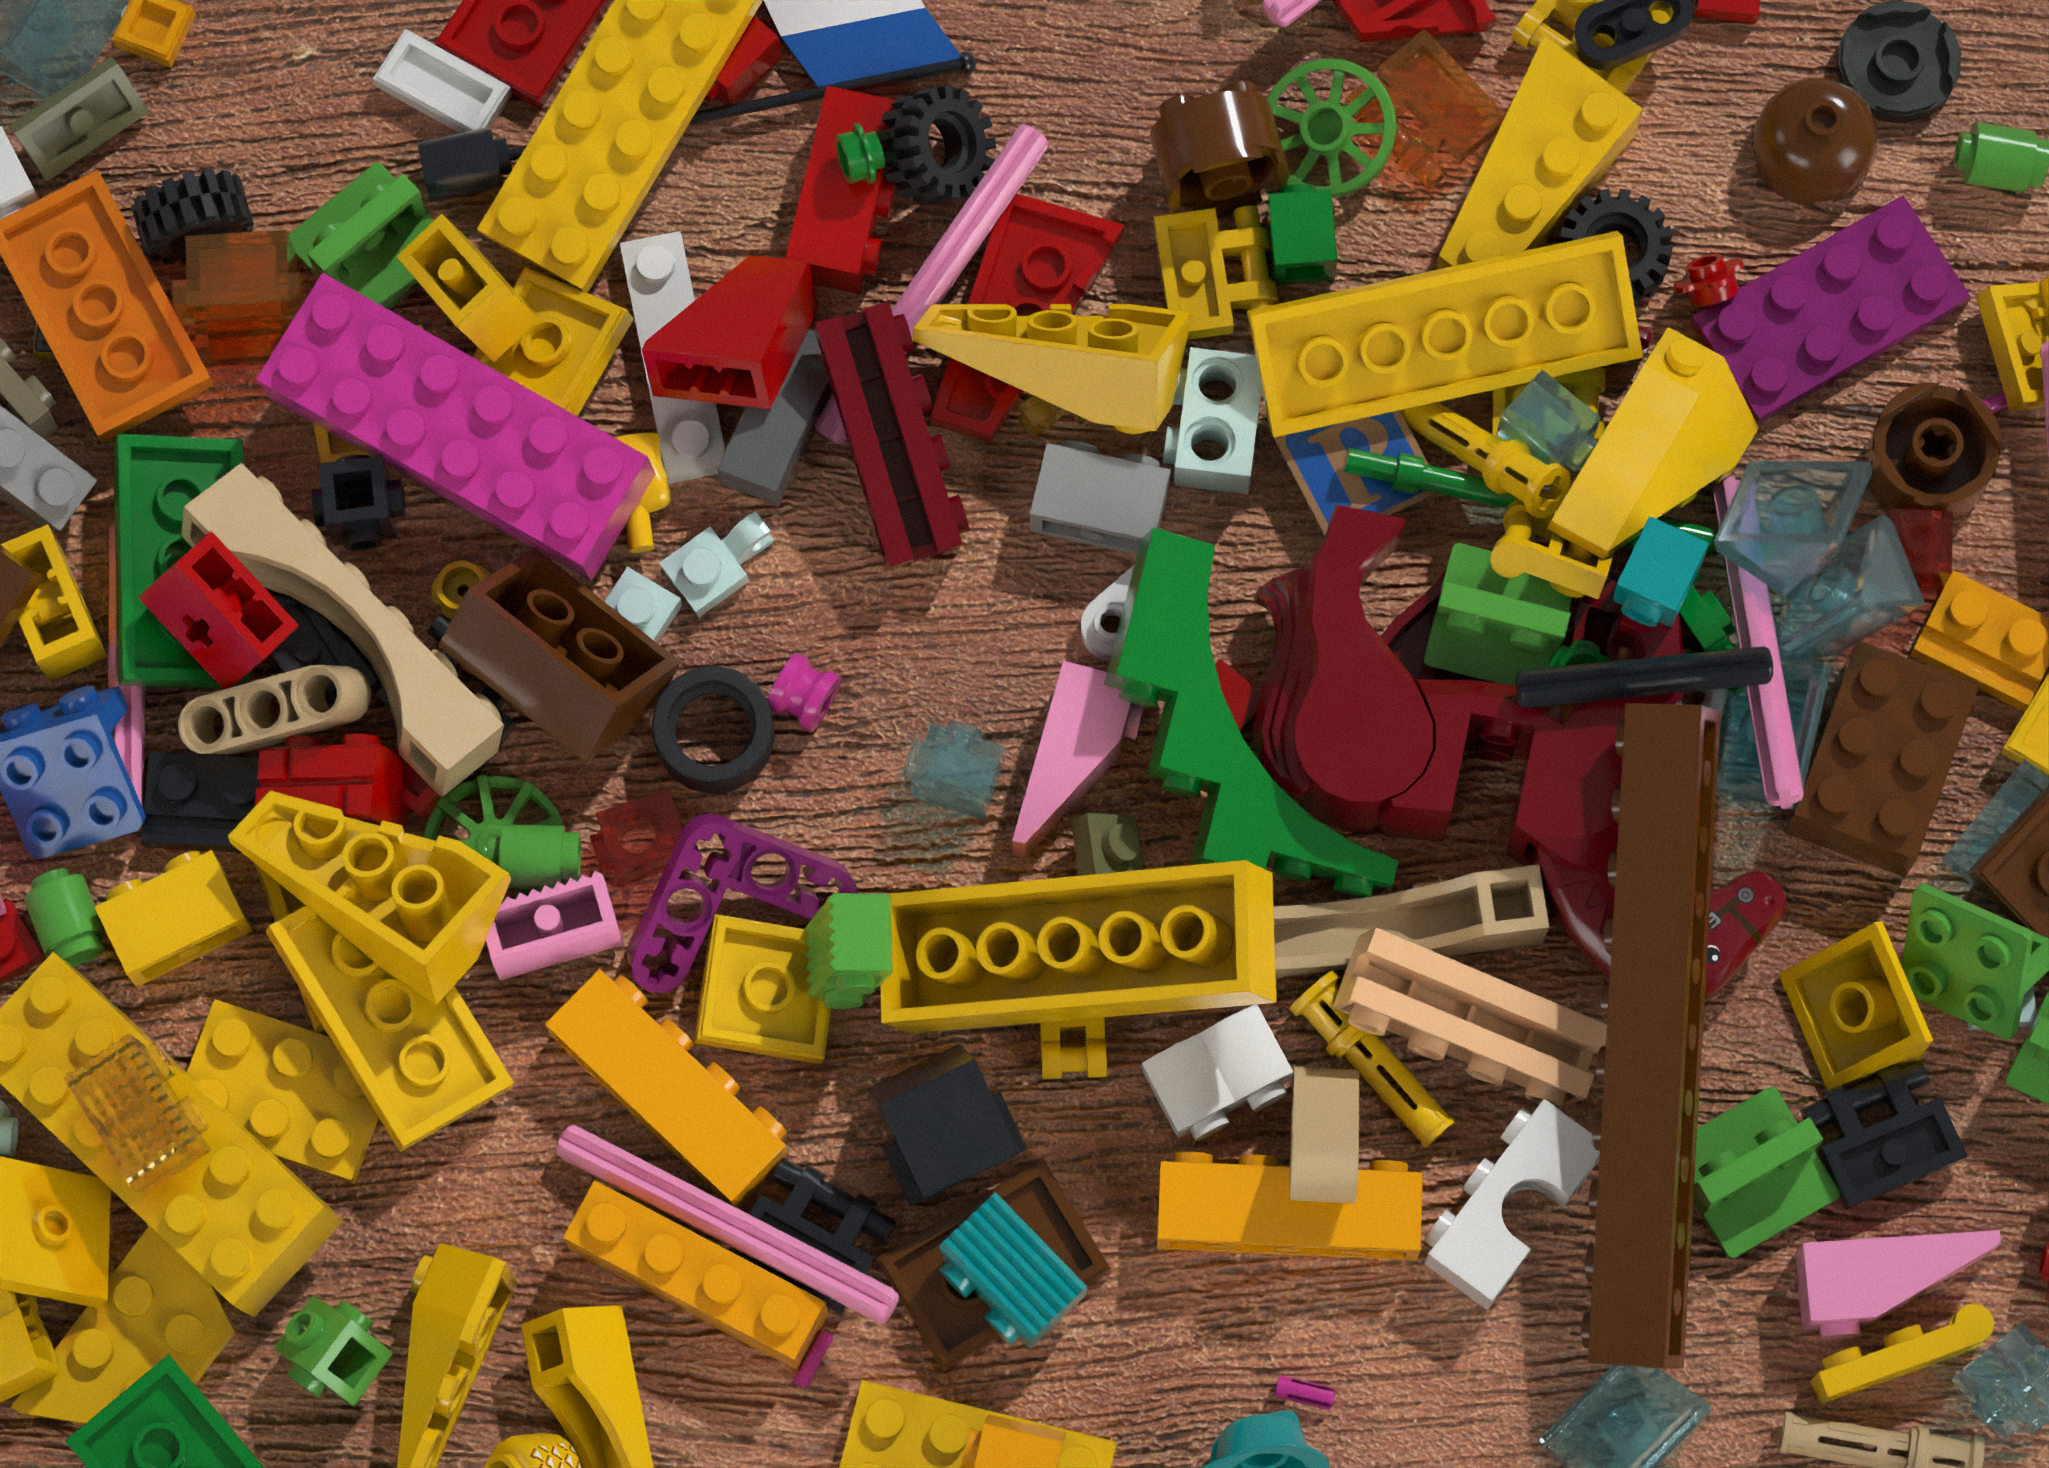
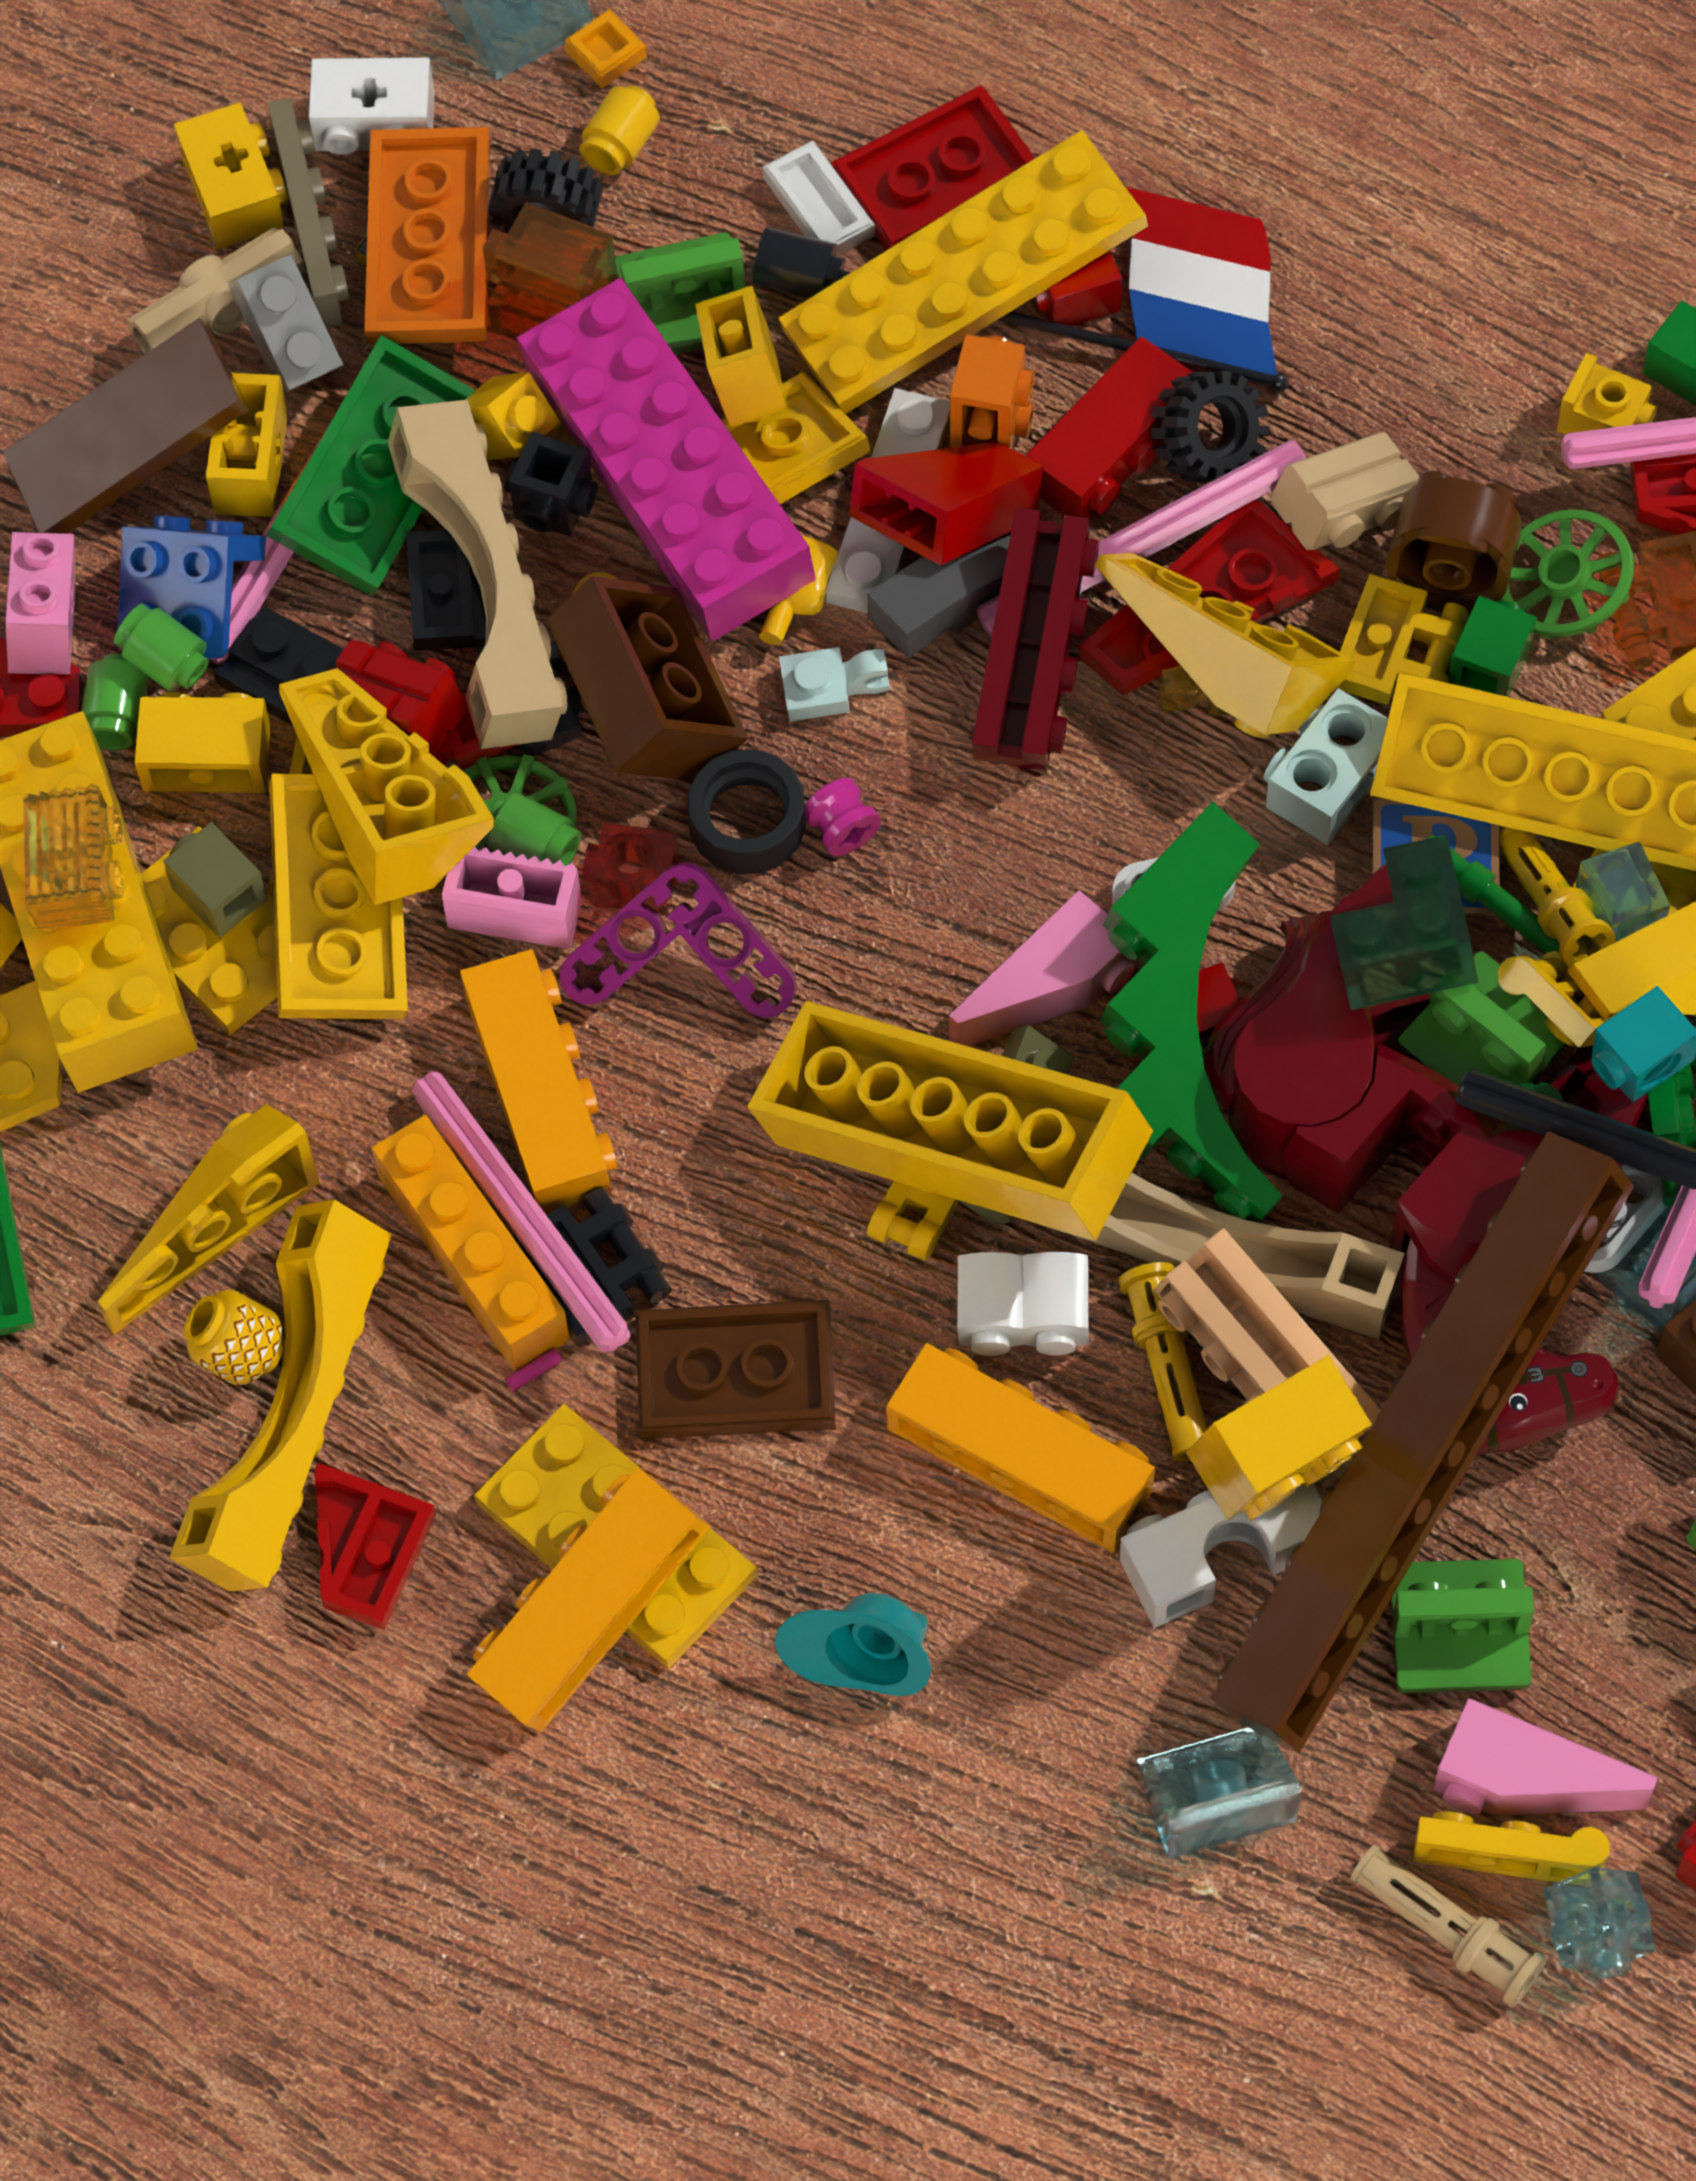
camera: 30 degrees right, 10 degrees down
olive plate [8,57,149,181] -> none
red brick [138,531,299,690] -> none
tan beam [178,665,371,754] -> none
bright green brick [273,1296,393,1406] -> none
light aqua plate [604,566,682,643] -> none
yellow plate [694,914,831,1064] -> none
bright green brick [804,893,893,1009] -> none
green plate [835,123,885,184] -> none
black plate [867,1044,1027,1207] -> none
clear light blue brick [903,721,1005,820] -> none
teal brick [939,1193,1087,1349] -> none
light grey brick [1030,440,1171,555] -> none
dark pink piece [1274,1375,1335,1410] -> none
tan beam [1289,1066,1359,1204] -> none
yellow slope [1778,921,1933,1090] -> none
black plate [1800,1060,1968,1210] -> none
none -> bright green brick [113,604,209,692]
none -> olive brick [163,822,268,938]
none -> yellow brick [465,372,560,461]
none -> yellow brick [579,86,660,176]
none -> orange brick [950,334,1035,450]
none -> yellow brick [1186,1354,1372,1521]
none -> tan brick [1271,432,1420,551]
none -> clear green brick [1330,835,1479,1010]

